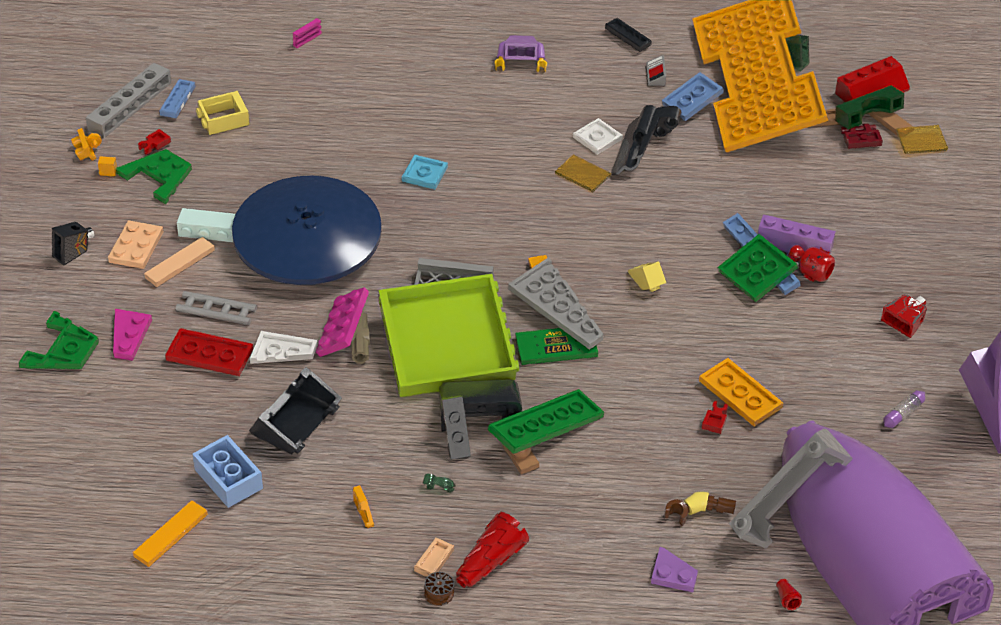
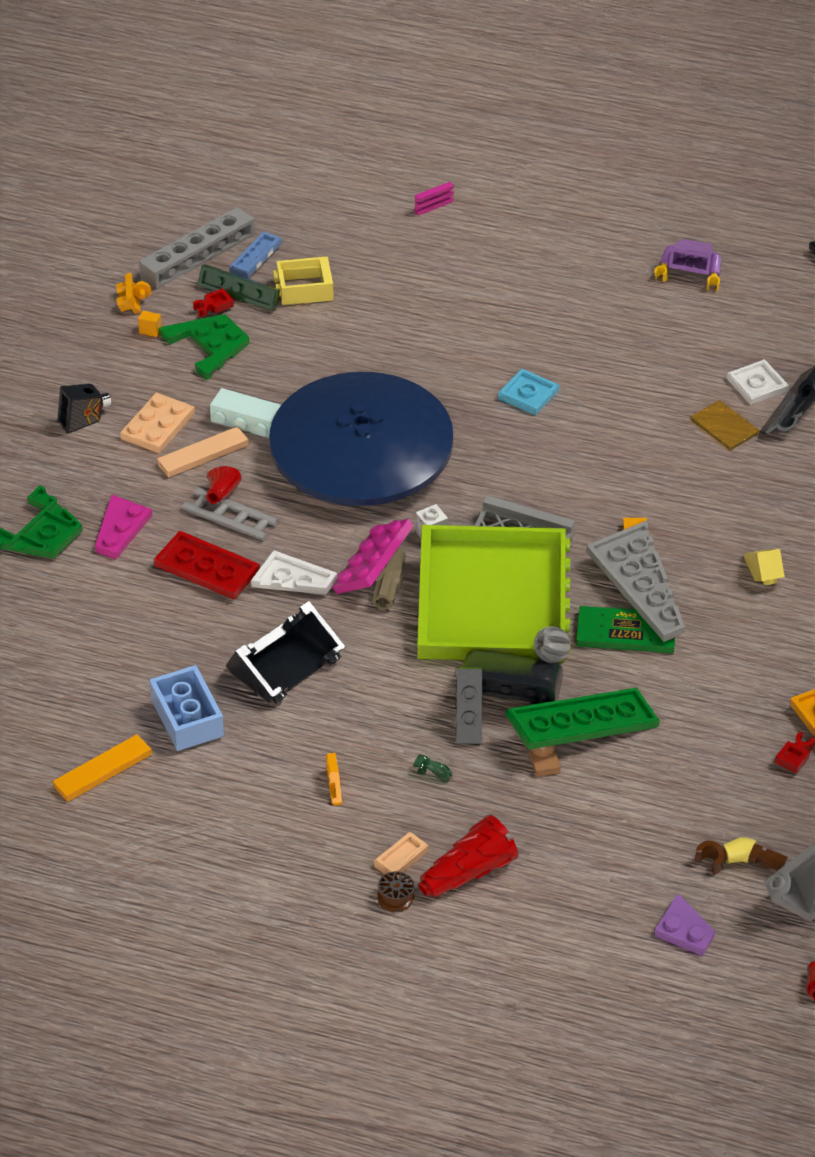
camera: 15 degrees right, 0 degrees up
none -> dark green tile [197,264,280,311]
none -> red piece [206,466,242,504]
none -> white brick [416,504,448,538]
none -> light grey piece [534,626,570,663]

